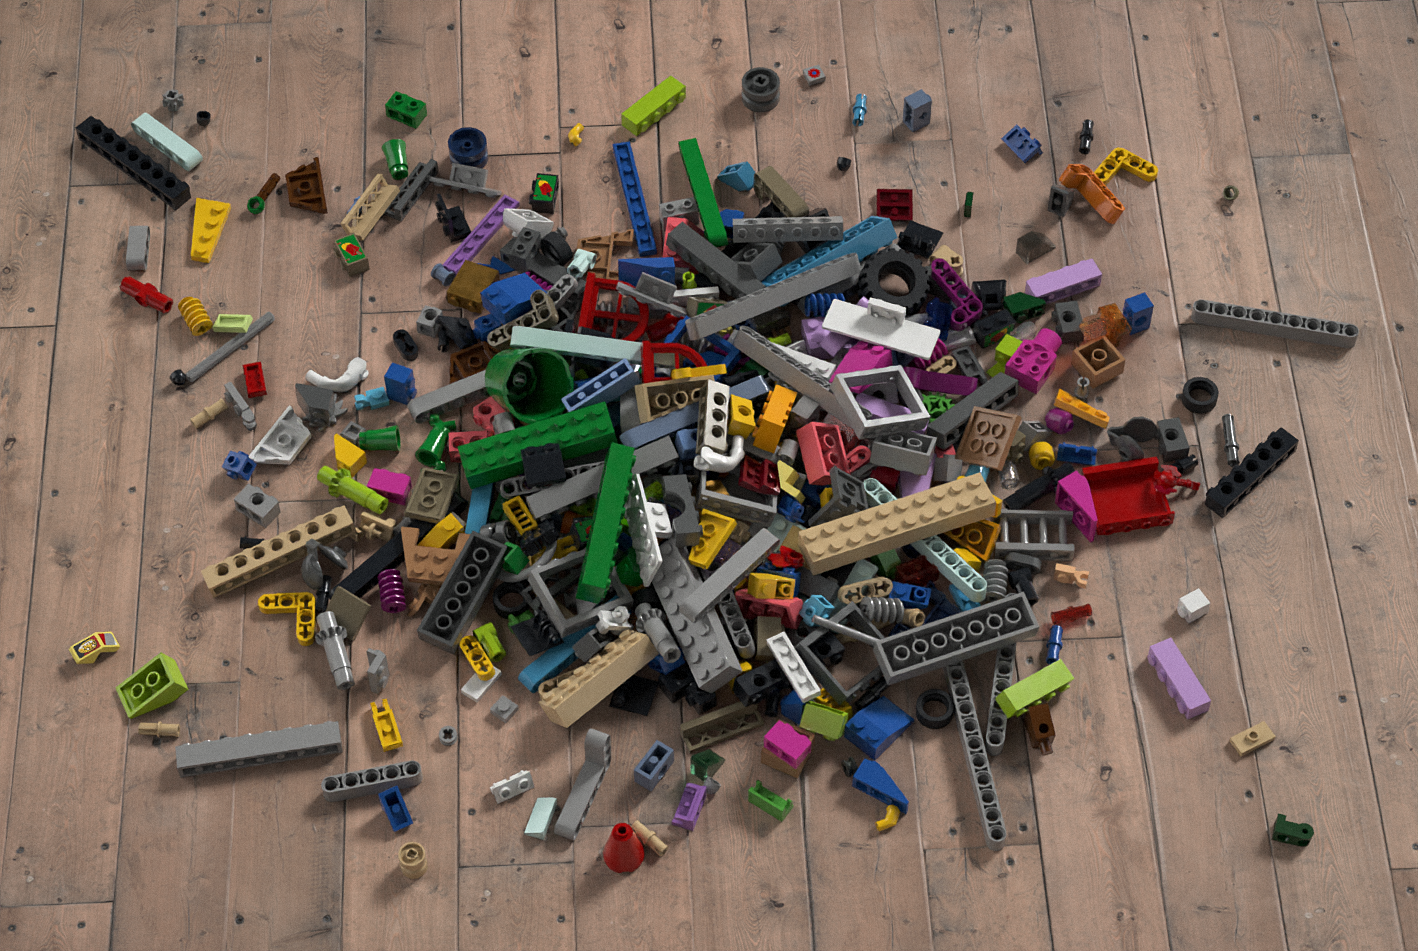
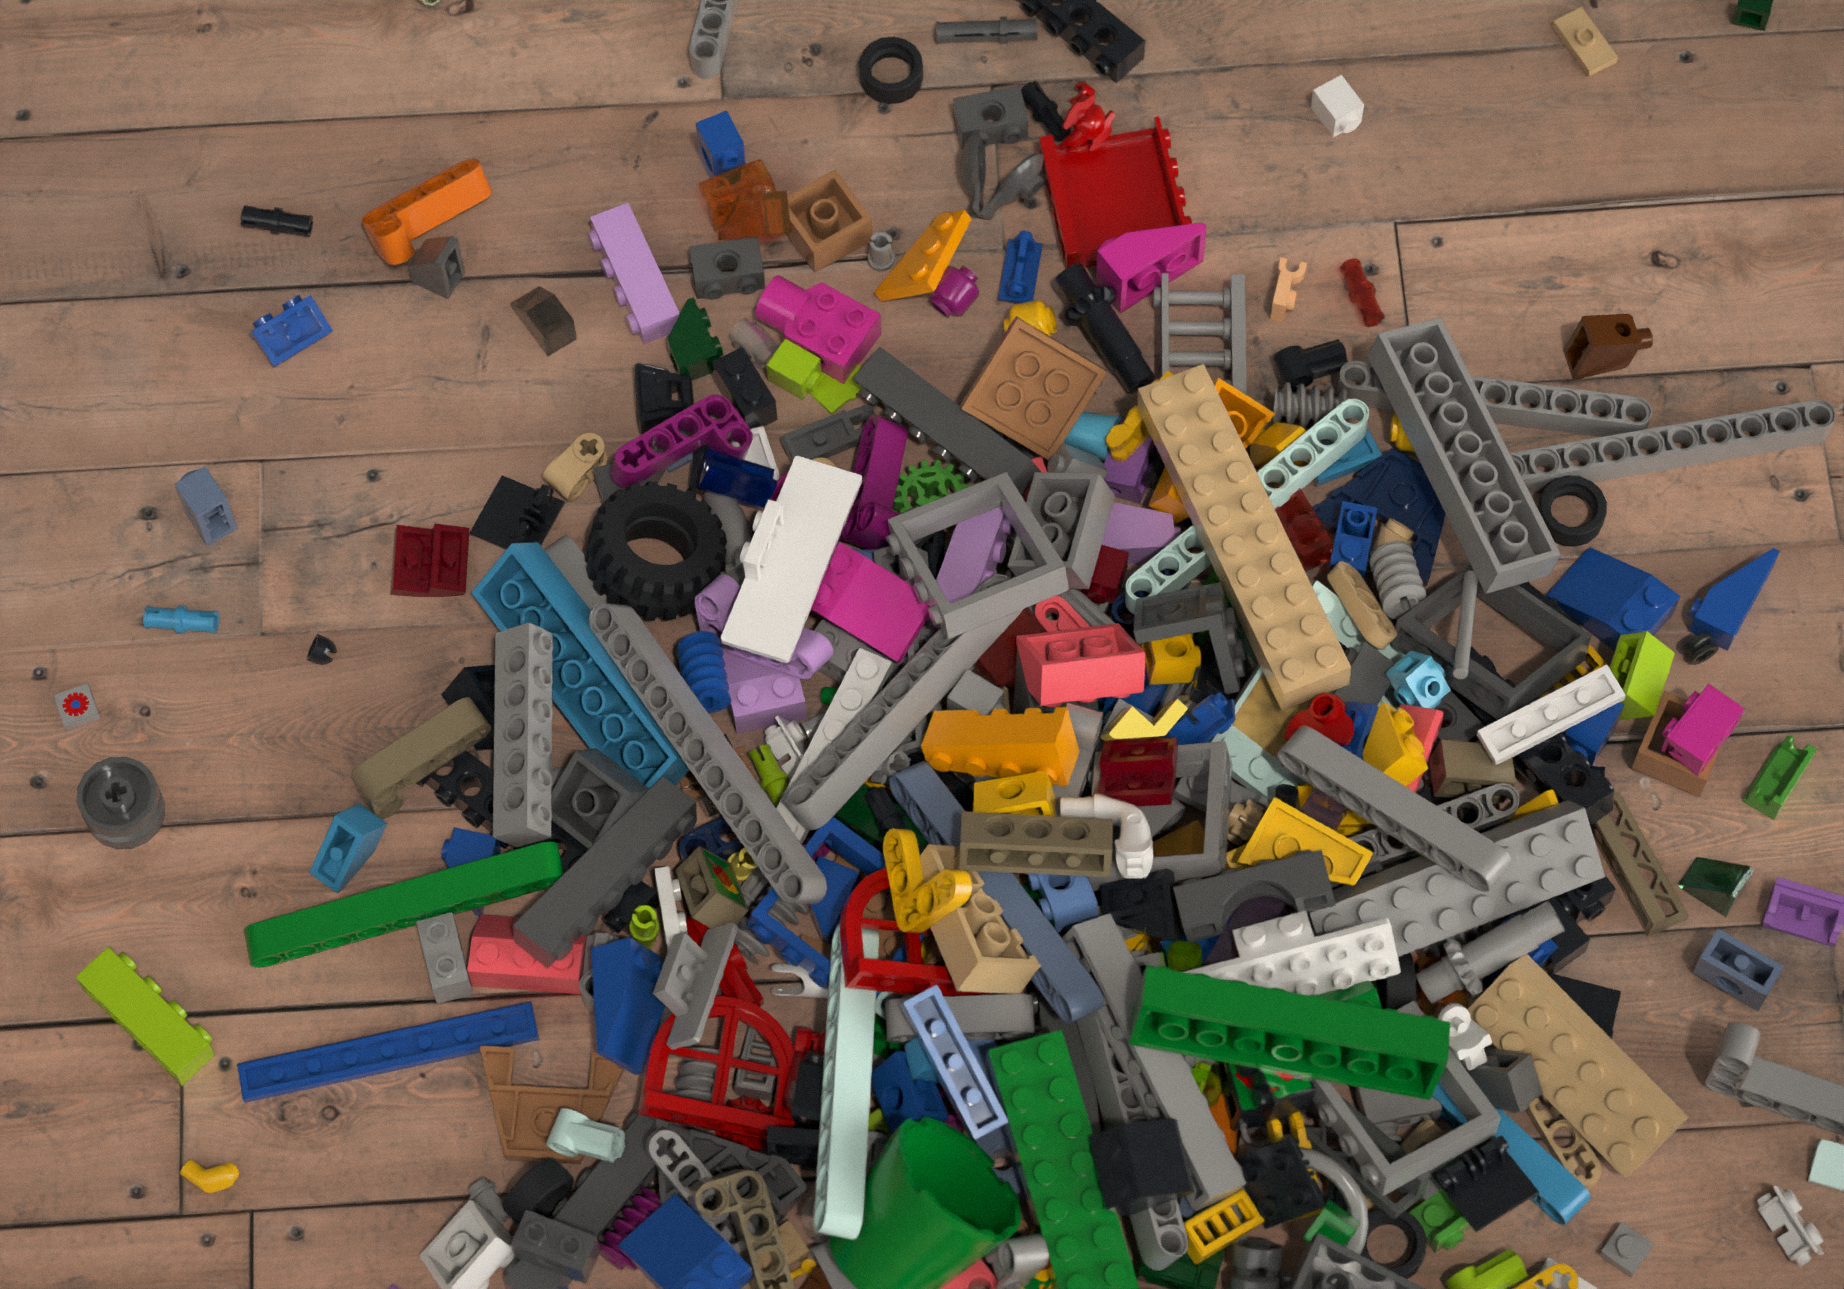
camera: 90 degrees left, 10 degrees up
brick [529,173,559,214] -> none
light grey hinge [703,777,721,794] -> none
yellow arm [875,805,900,832] -> none
dark green tile [964,192,974,218] -> none
lime brick [995,659,1075,719] -> none
dark grey beam [1004,552,1042,575] -> none
light grey slope [1018,421,1053,452] -> none
blue pin [1046,625,1063,665] -> none
yellow beam [1094,147,1158,186] -> none
lavender brick [1147,638,1211,720] -> none

